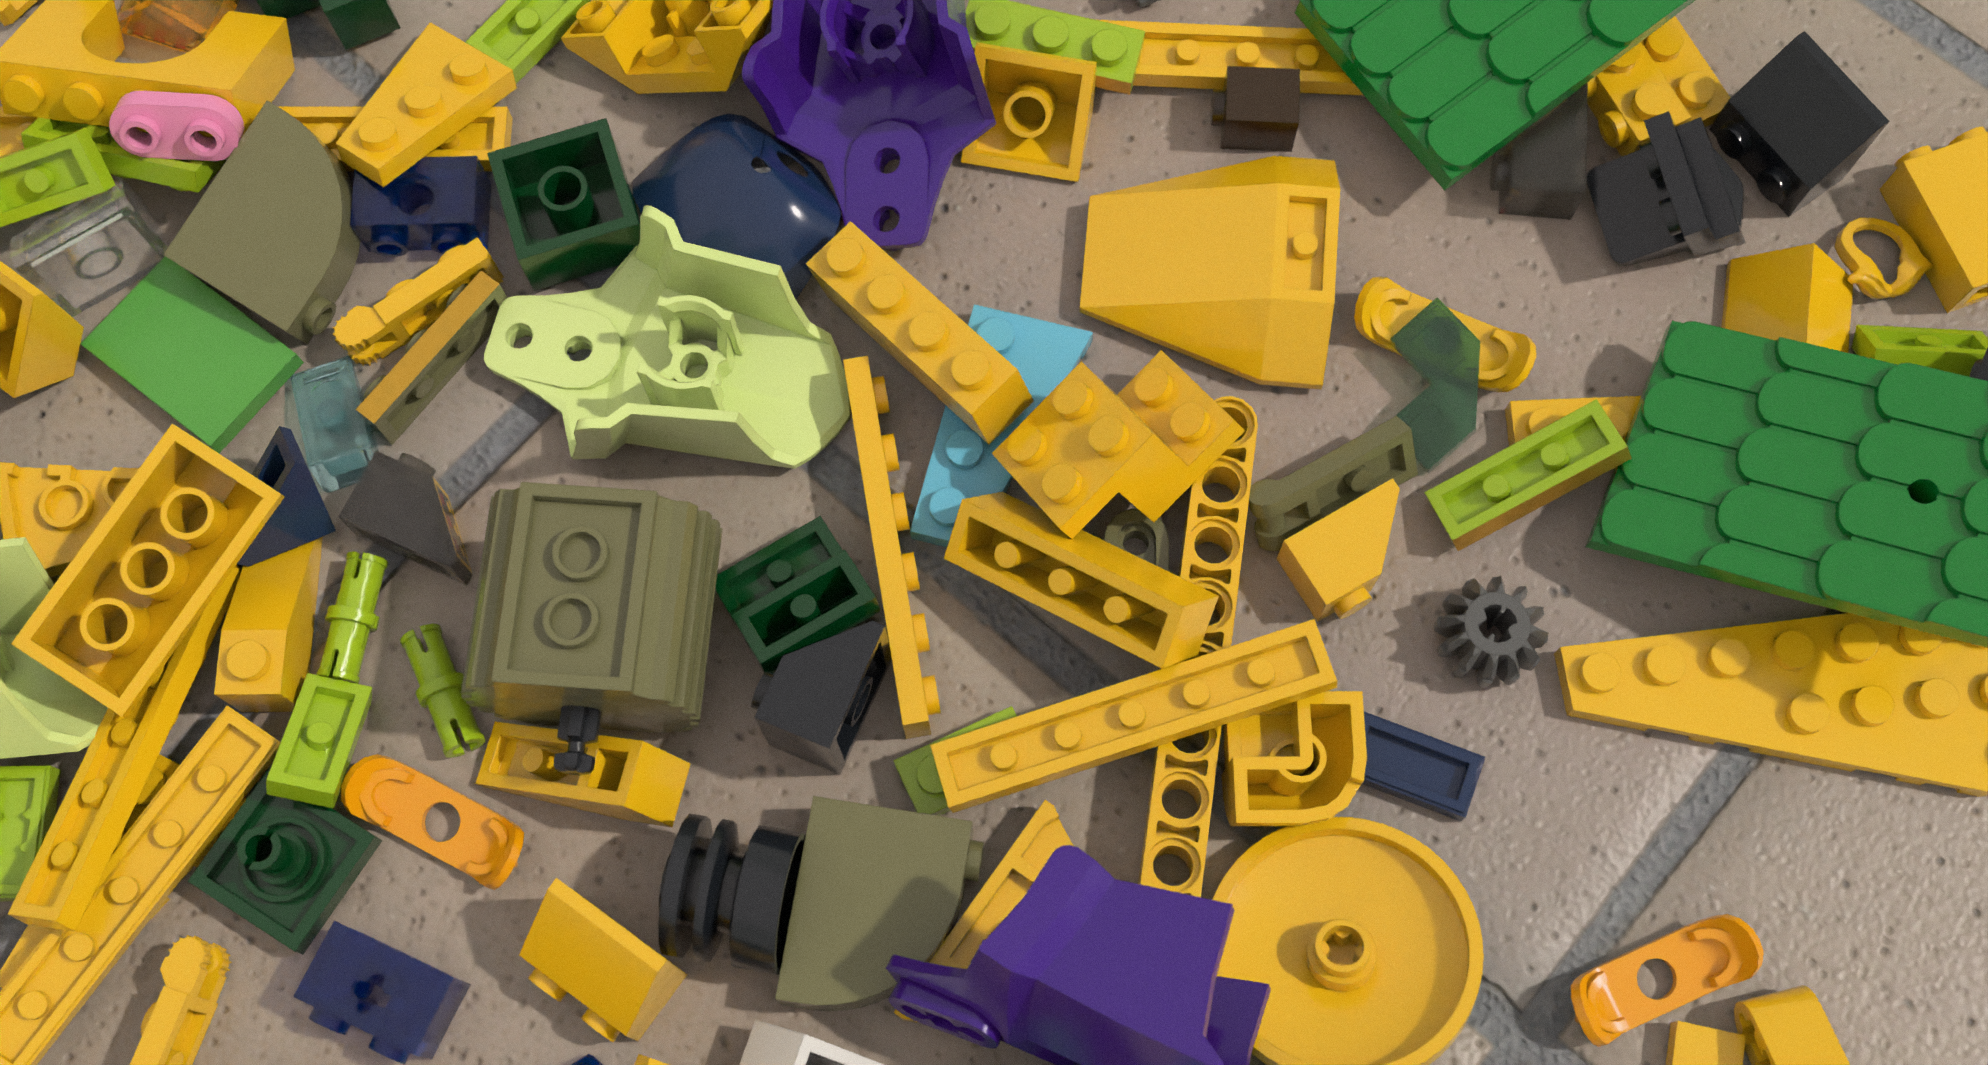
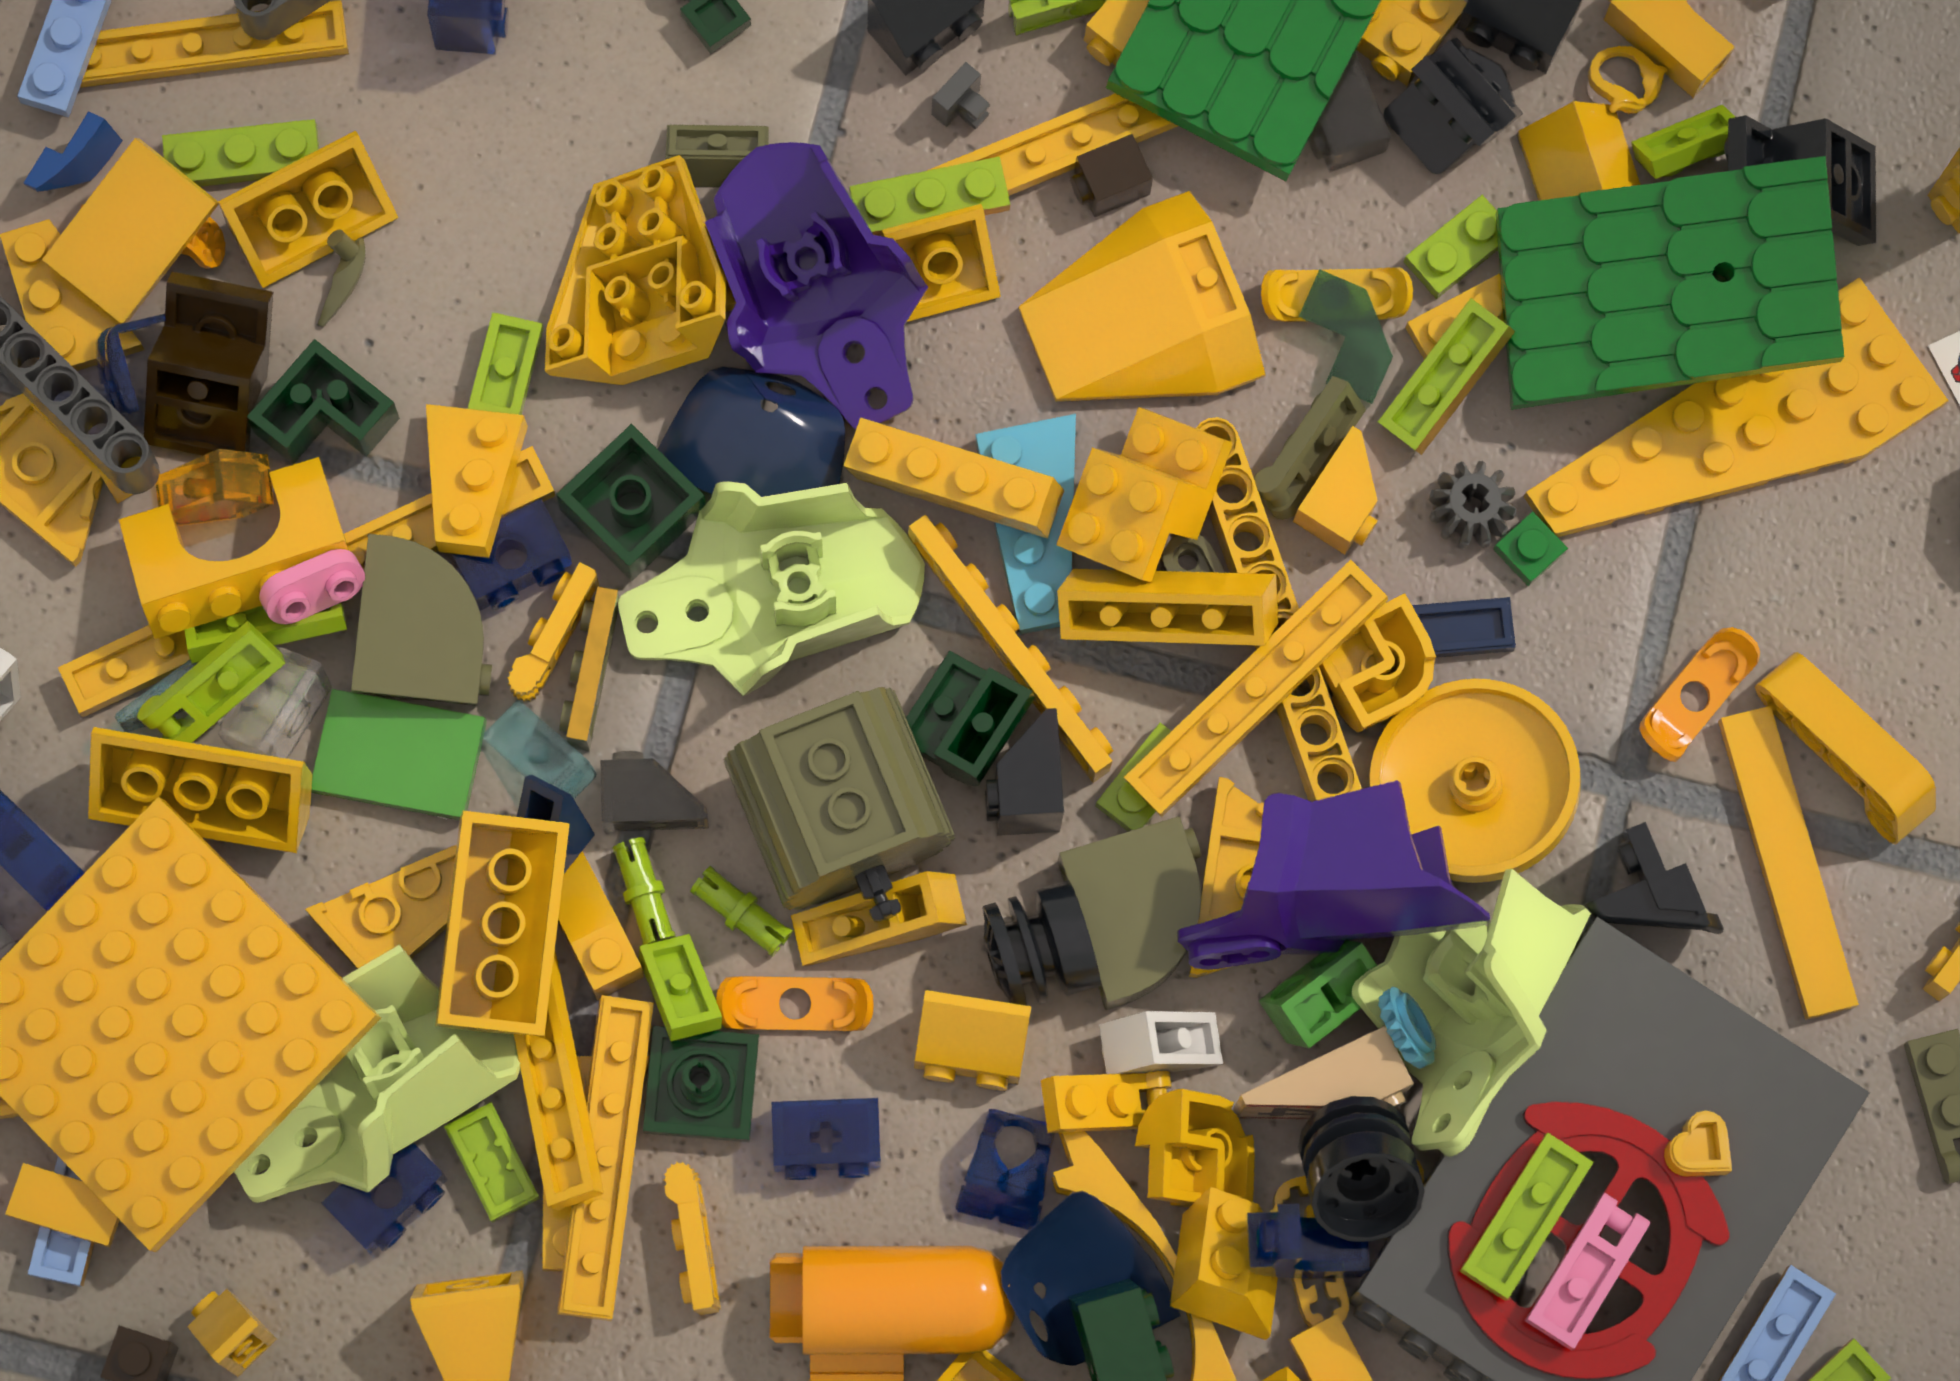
camera: 35 degrees left, 5 degrees up
none -> lime plate [1404,194,1498,300]
none -> green plate [1493,511,1568,587]

